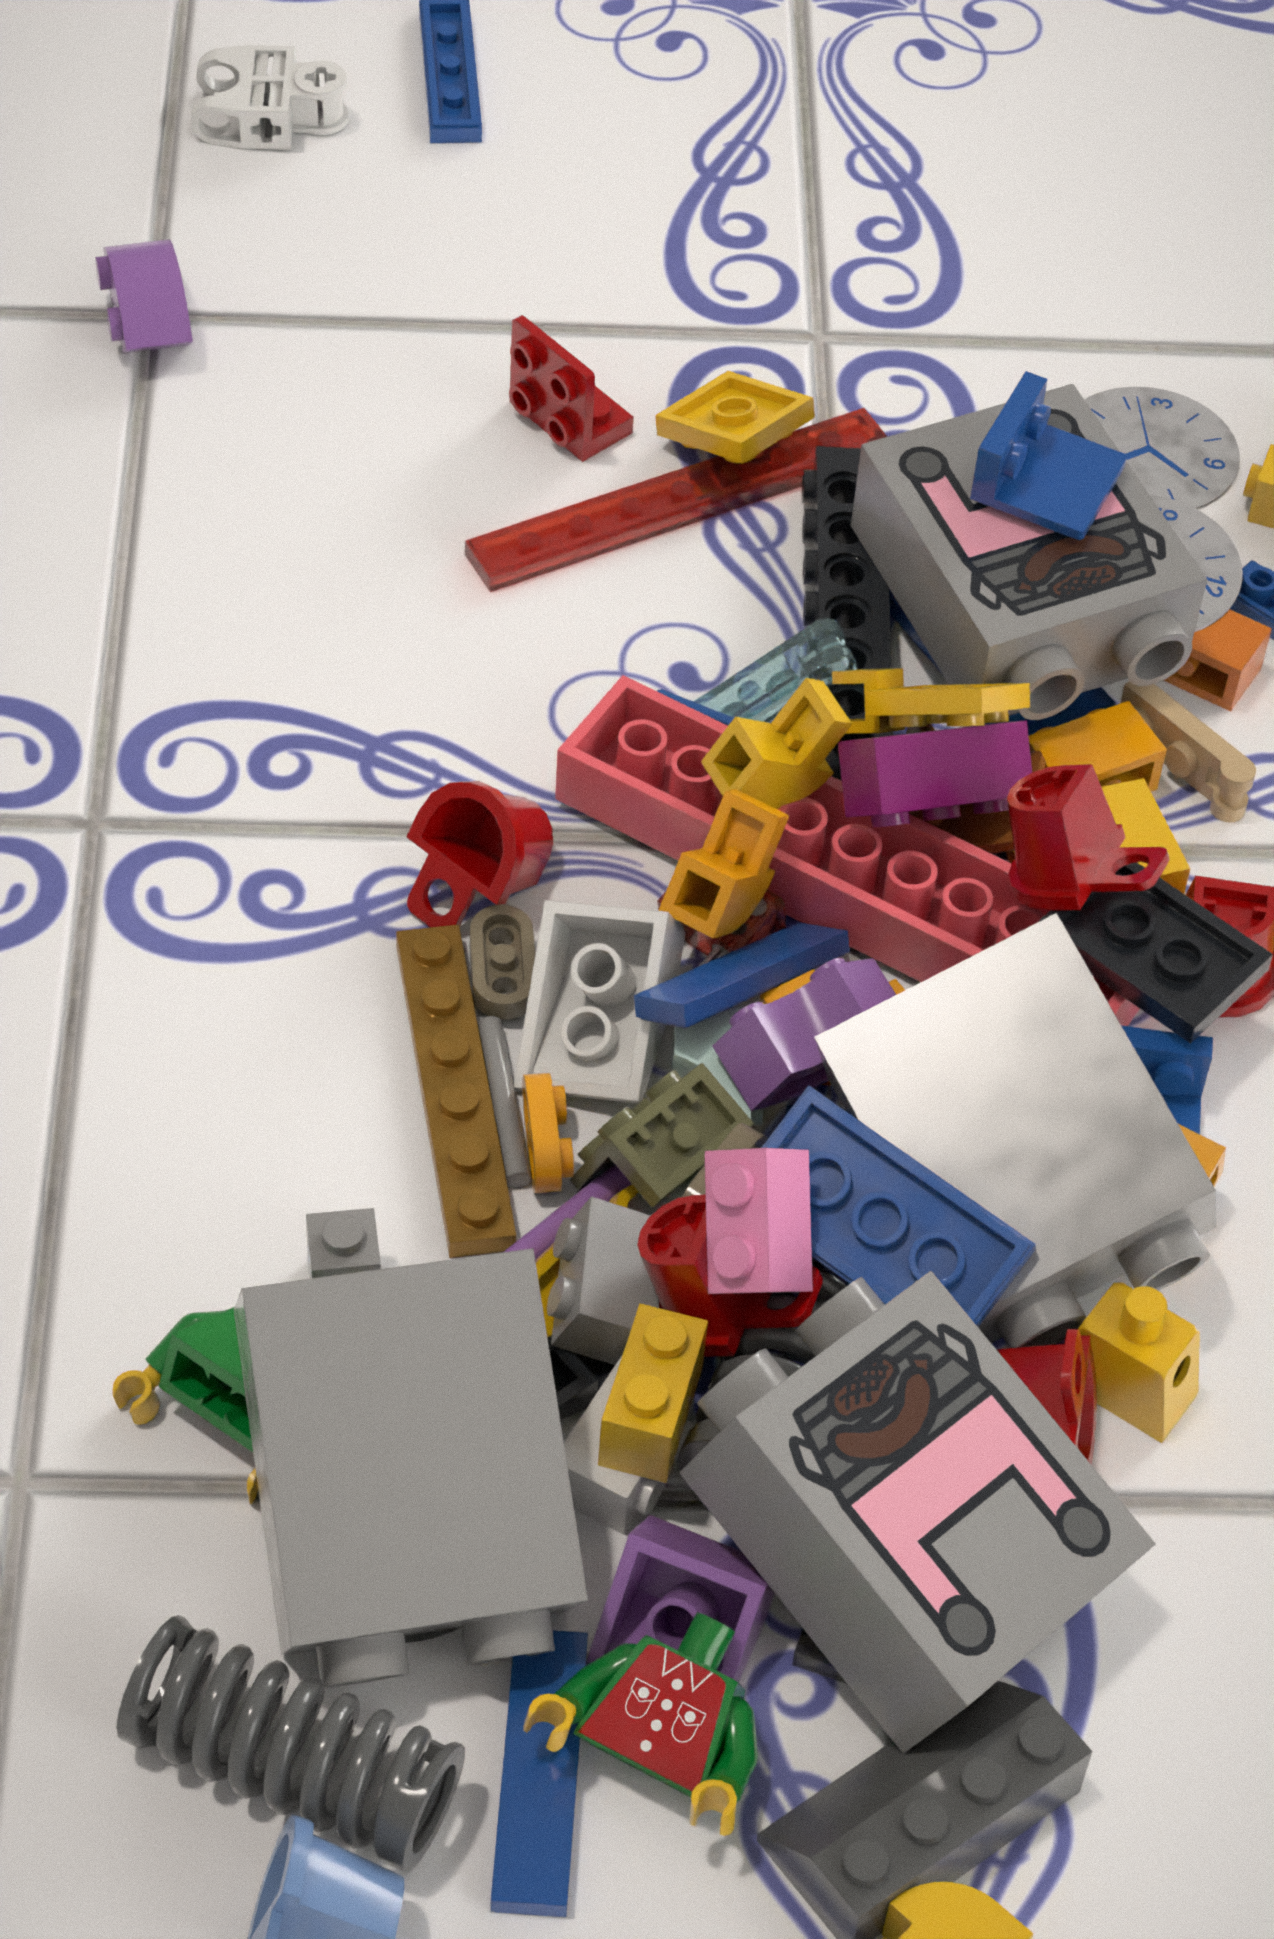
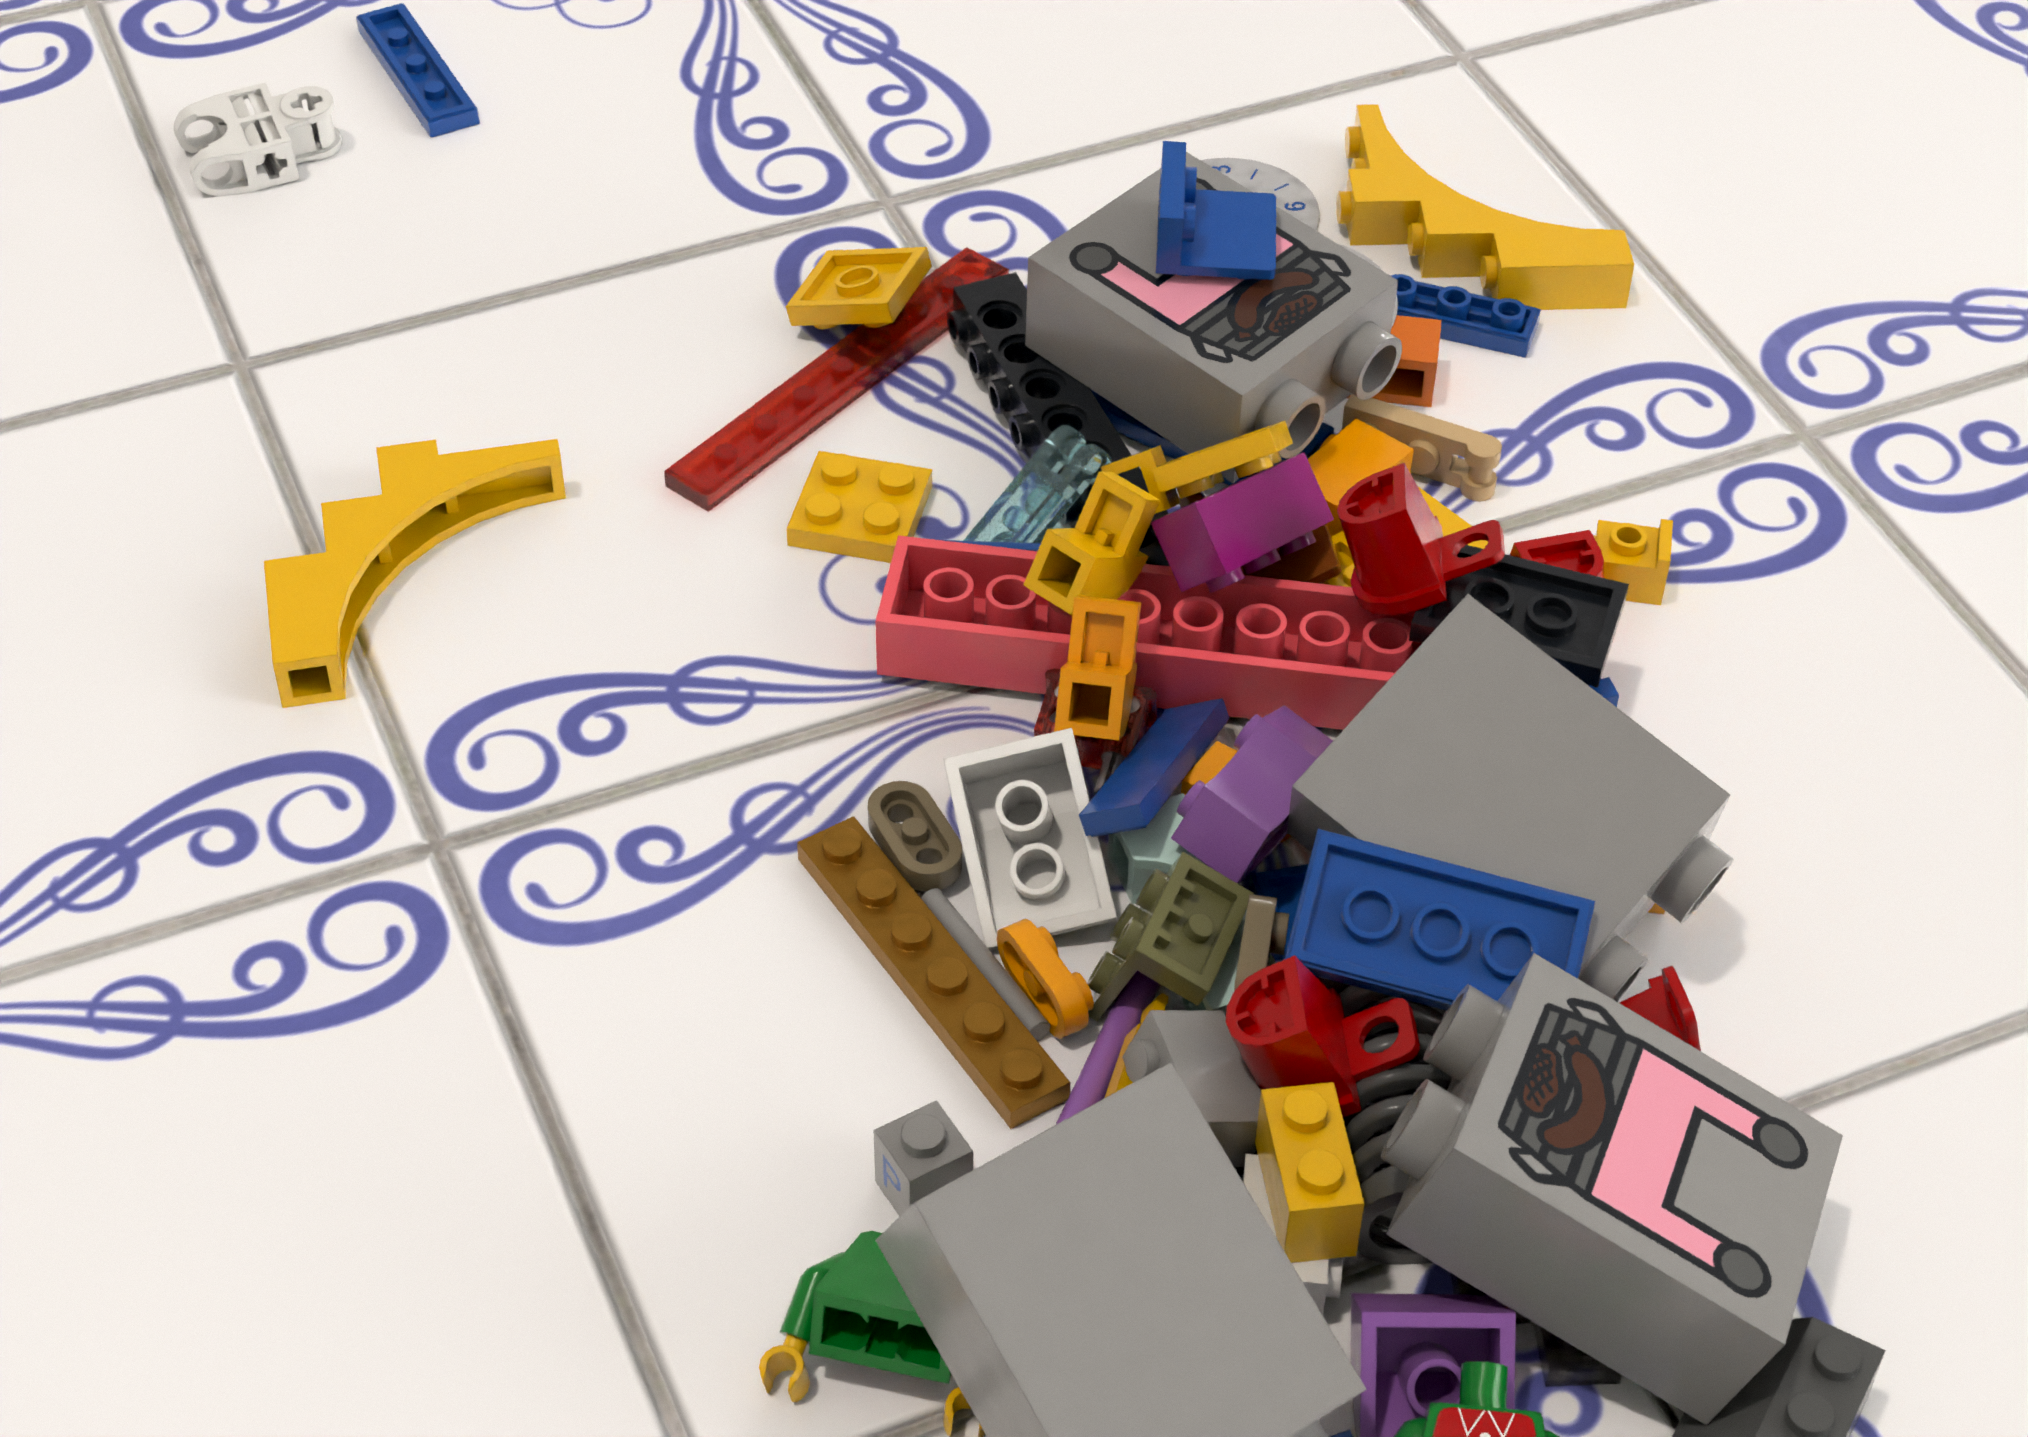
camera: 20 degrees left, 5 degrees down
medium lavender brick [95,239,193,353] -> none
red container [406,781,553,927] -> none
red bracket [509,315,634,462] -> none
bright pink brick [705,1148,813,1294] -> none
yellow torso [1078,1282,1200,1443] -> none
none -> yellow arch [264,439,566,708]
none -> yellow plate [786,451,933,563]

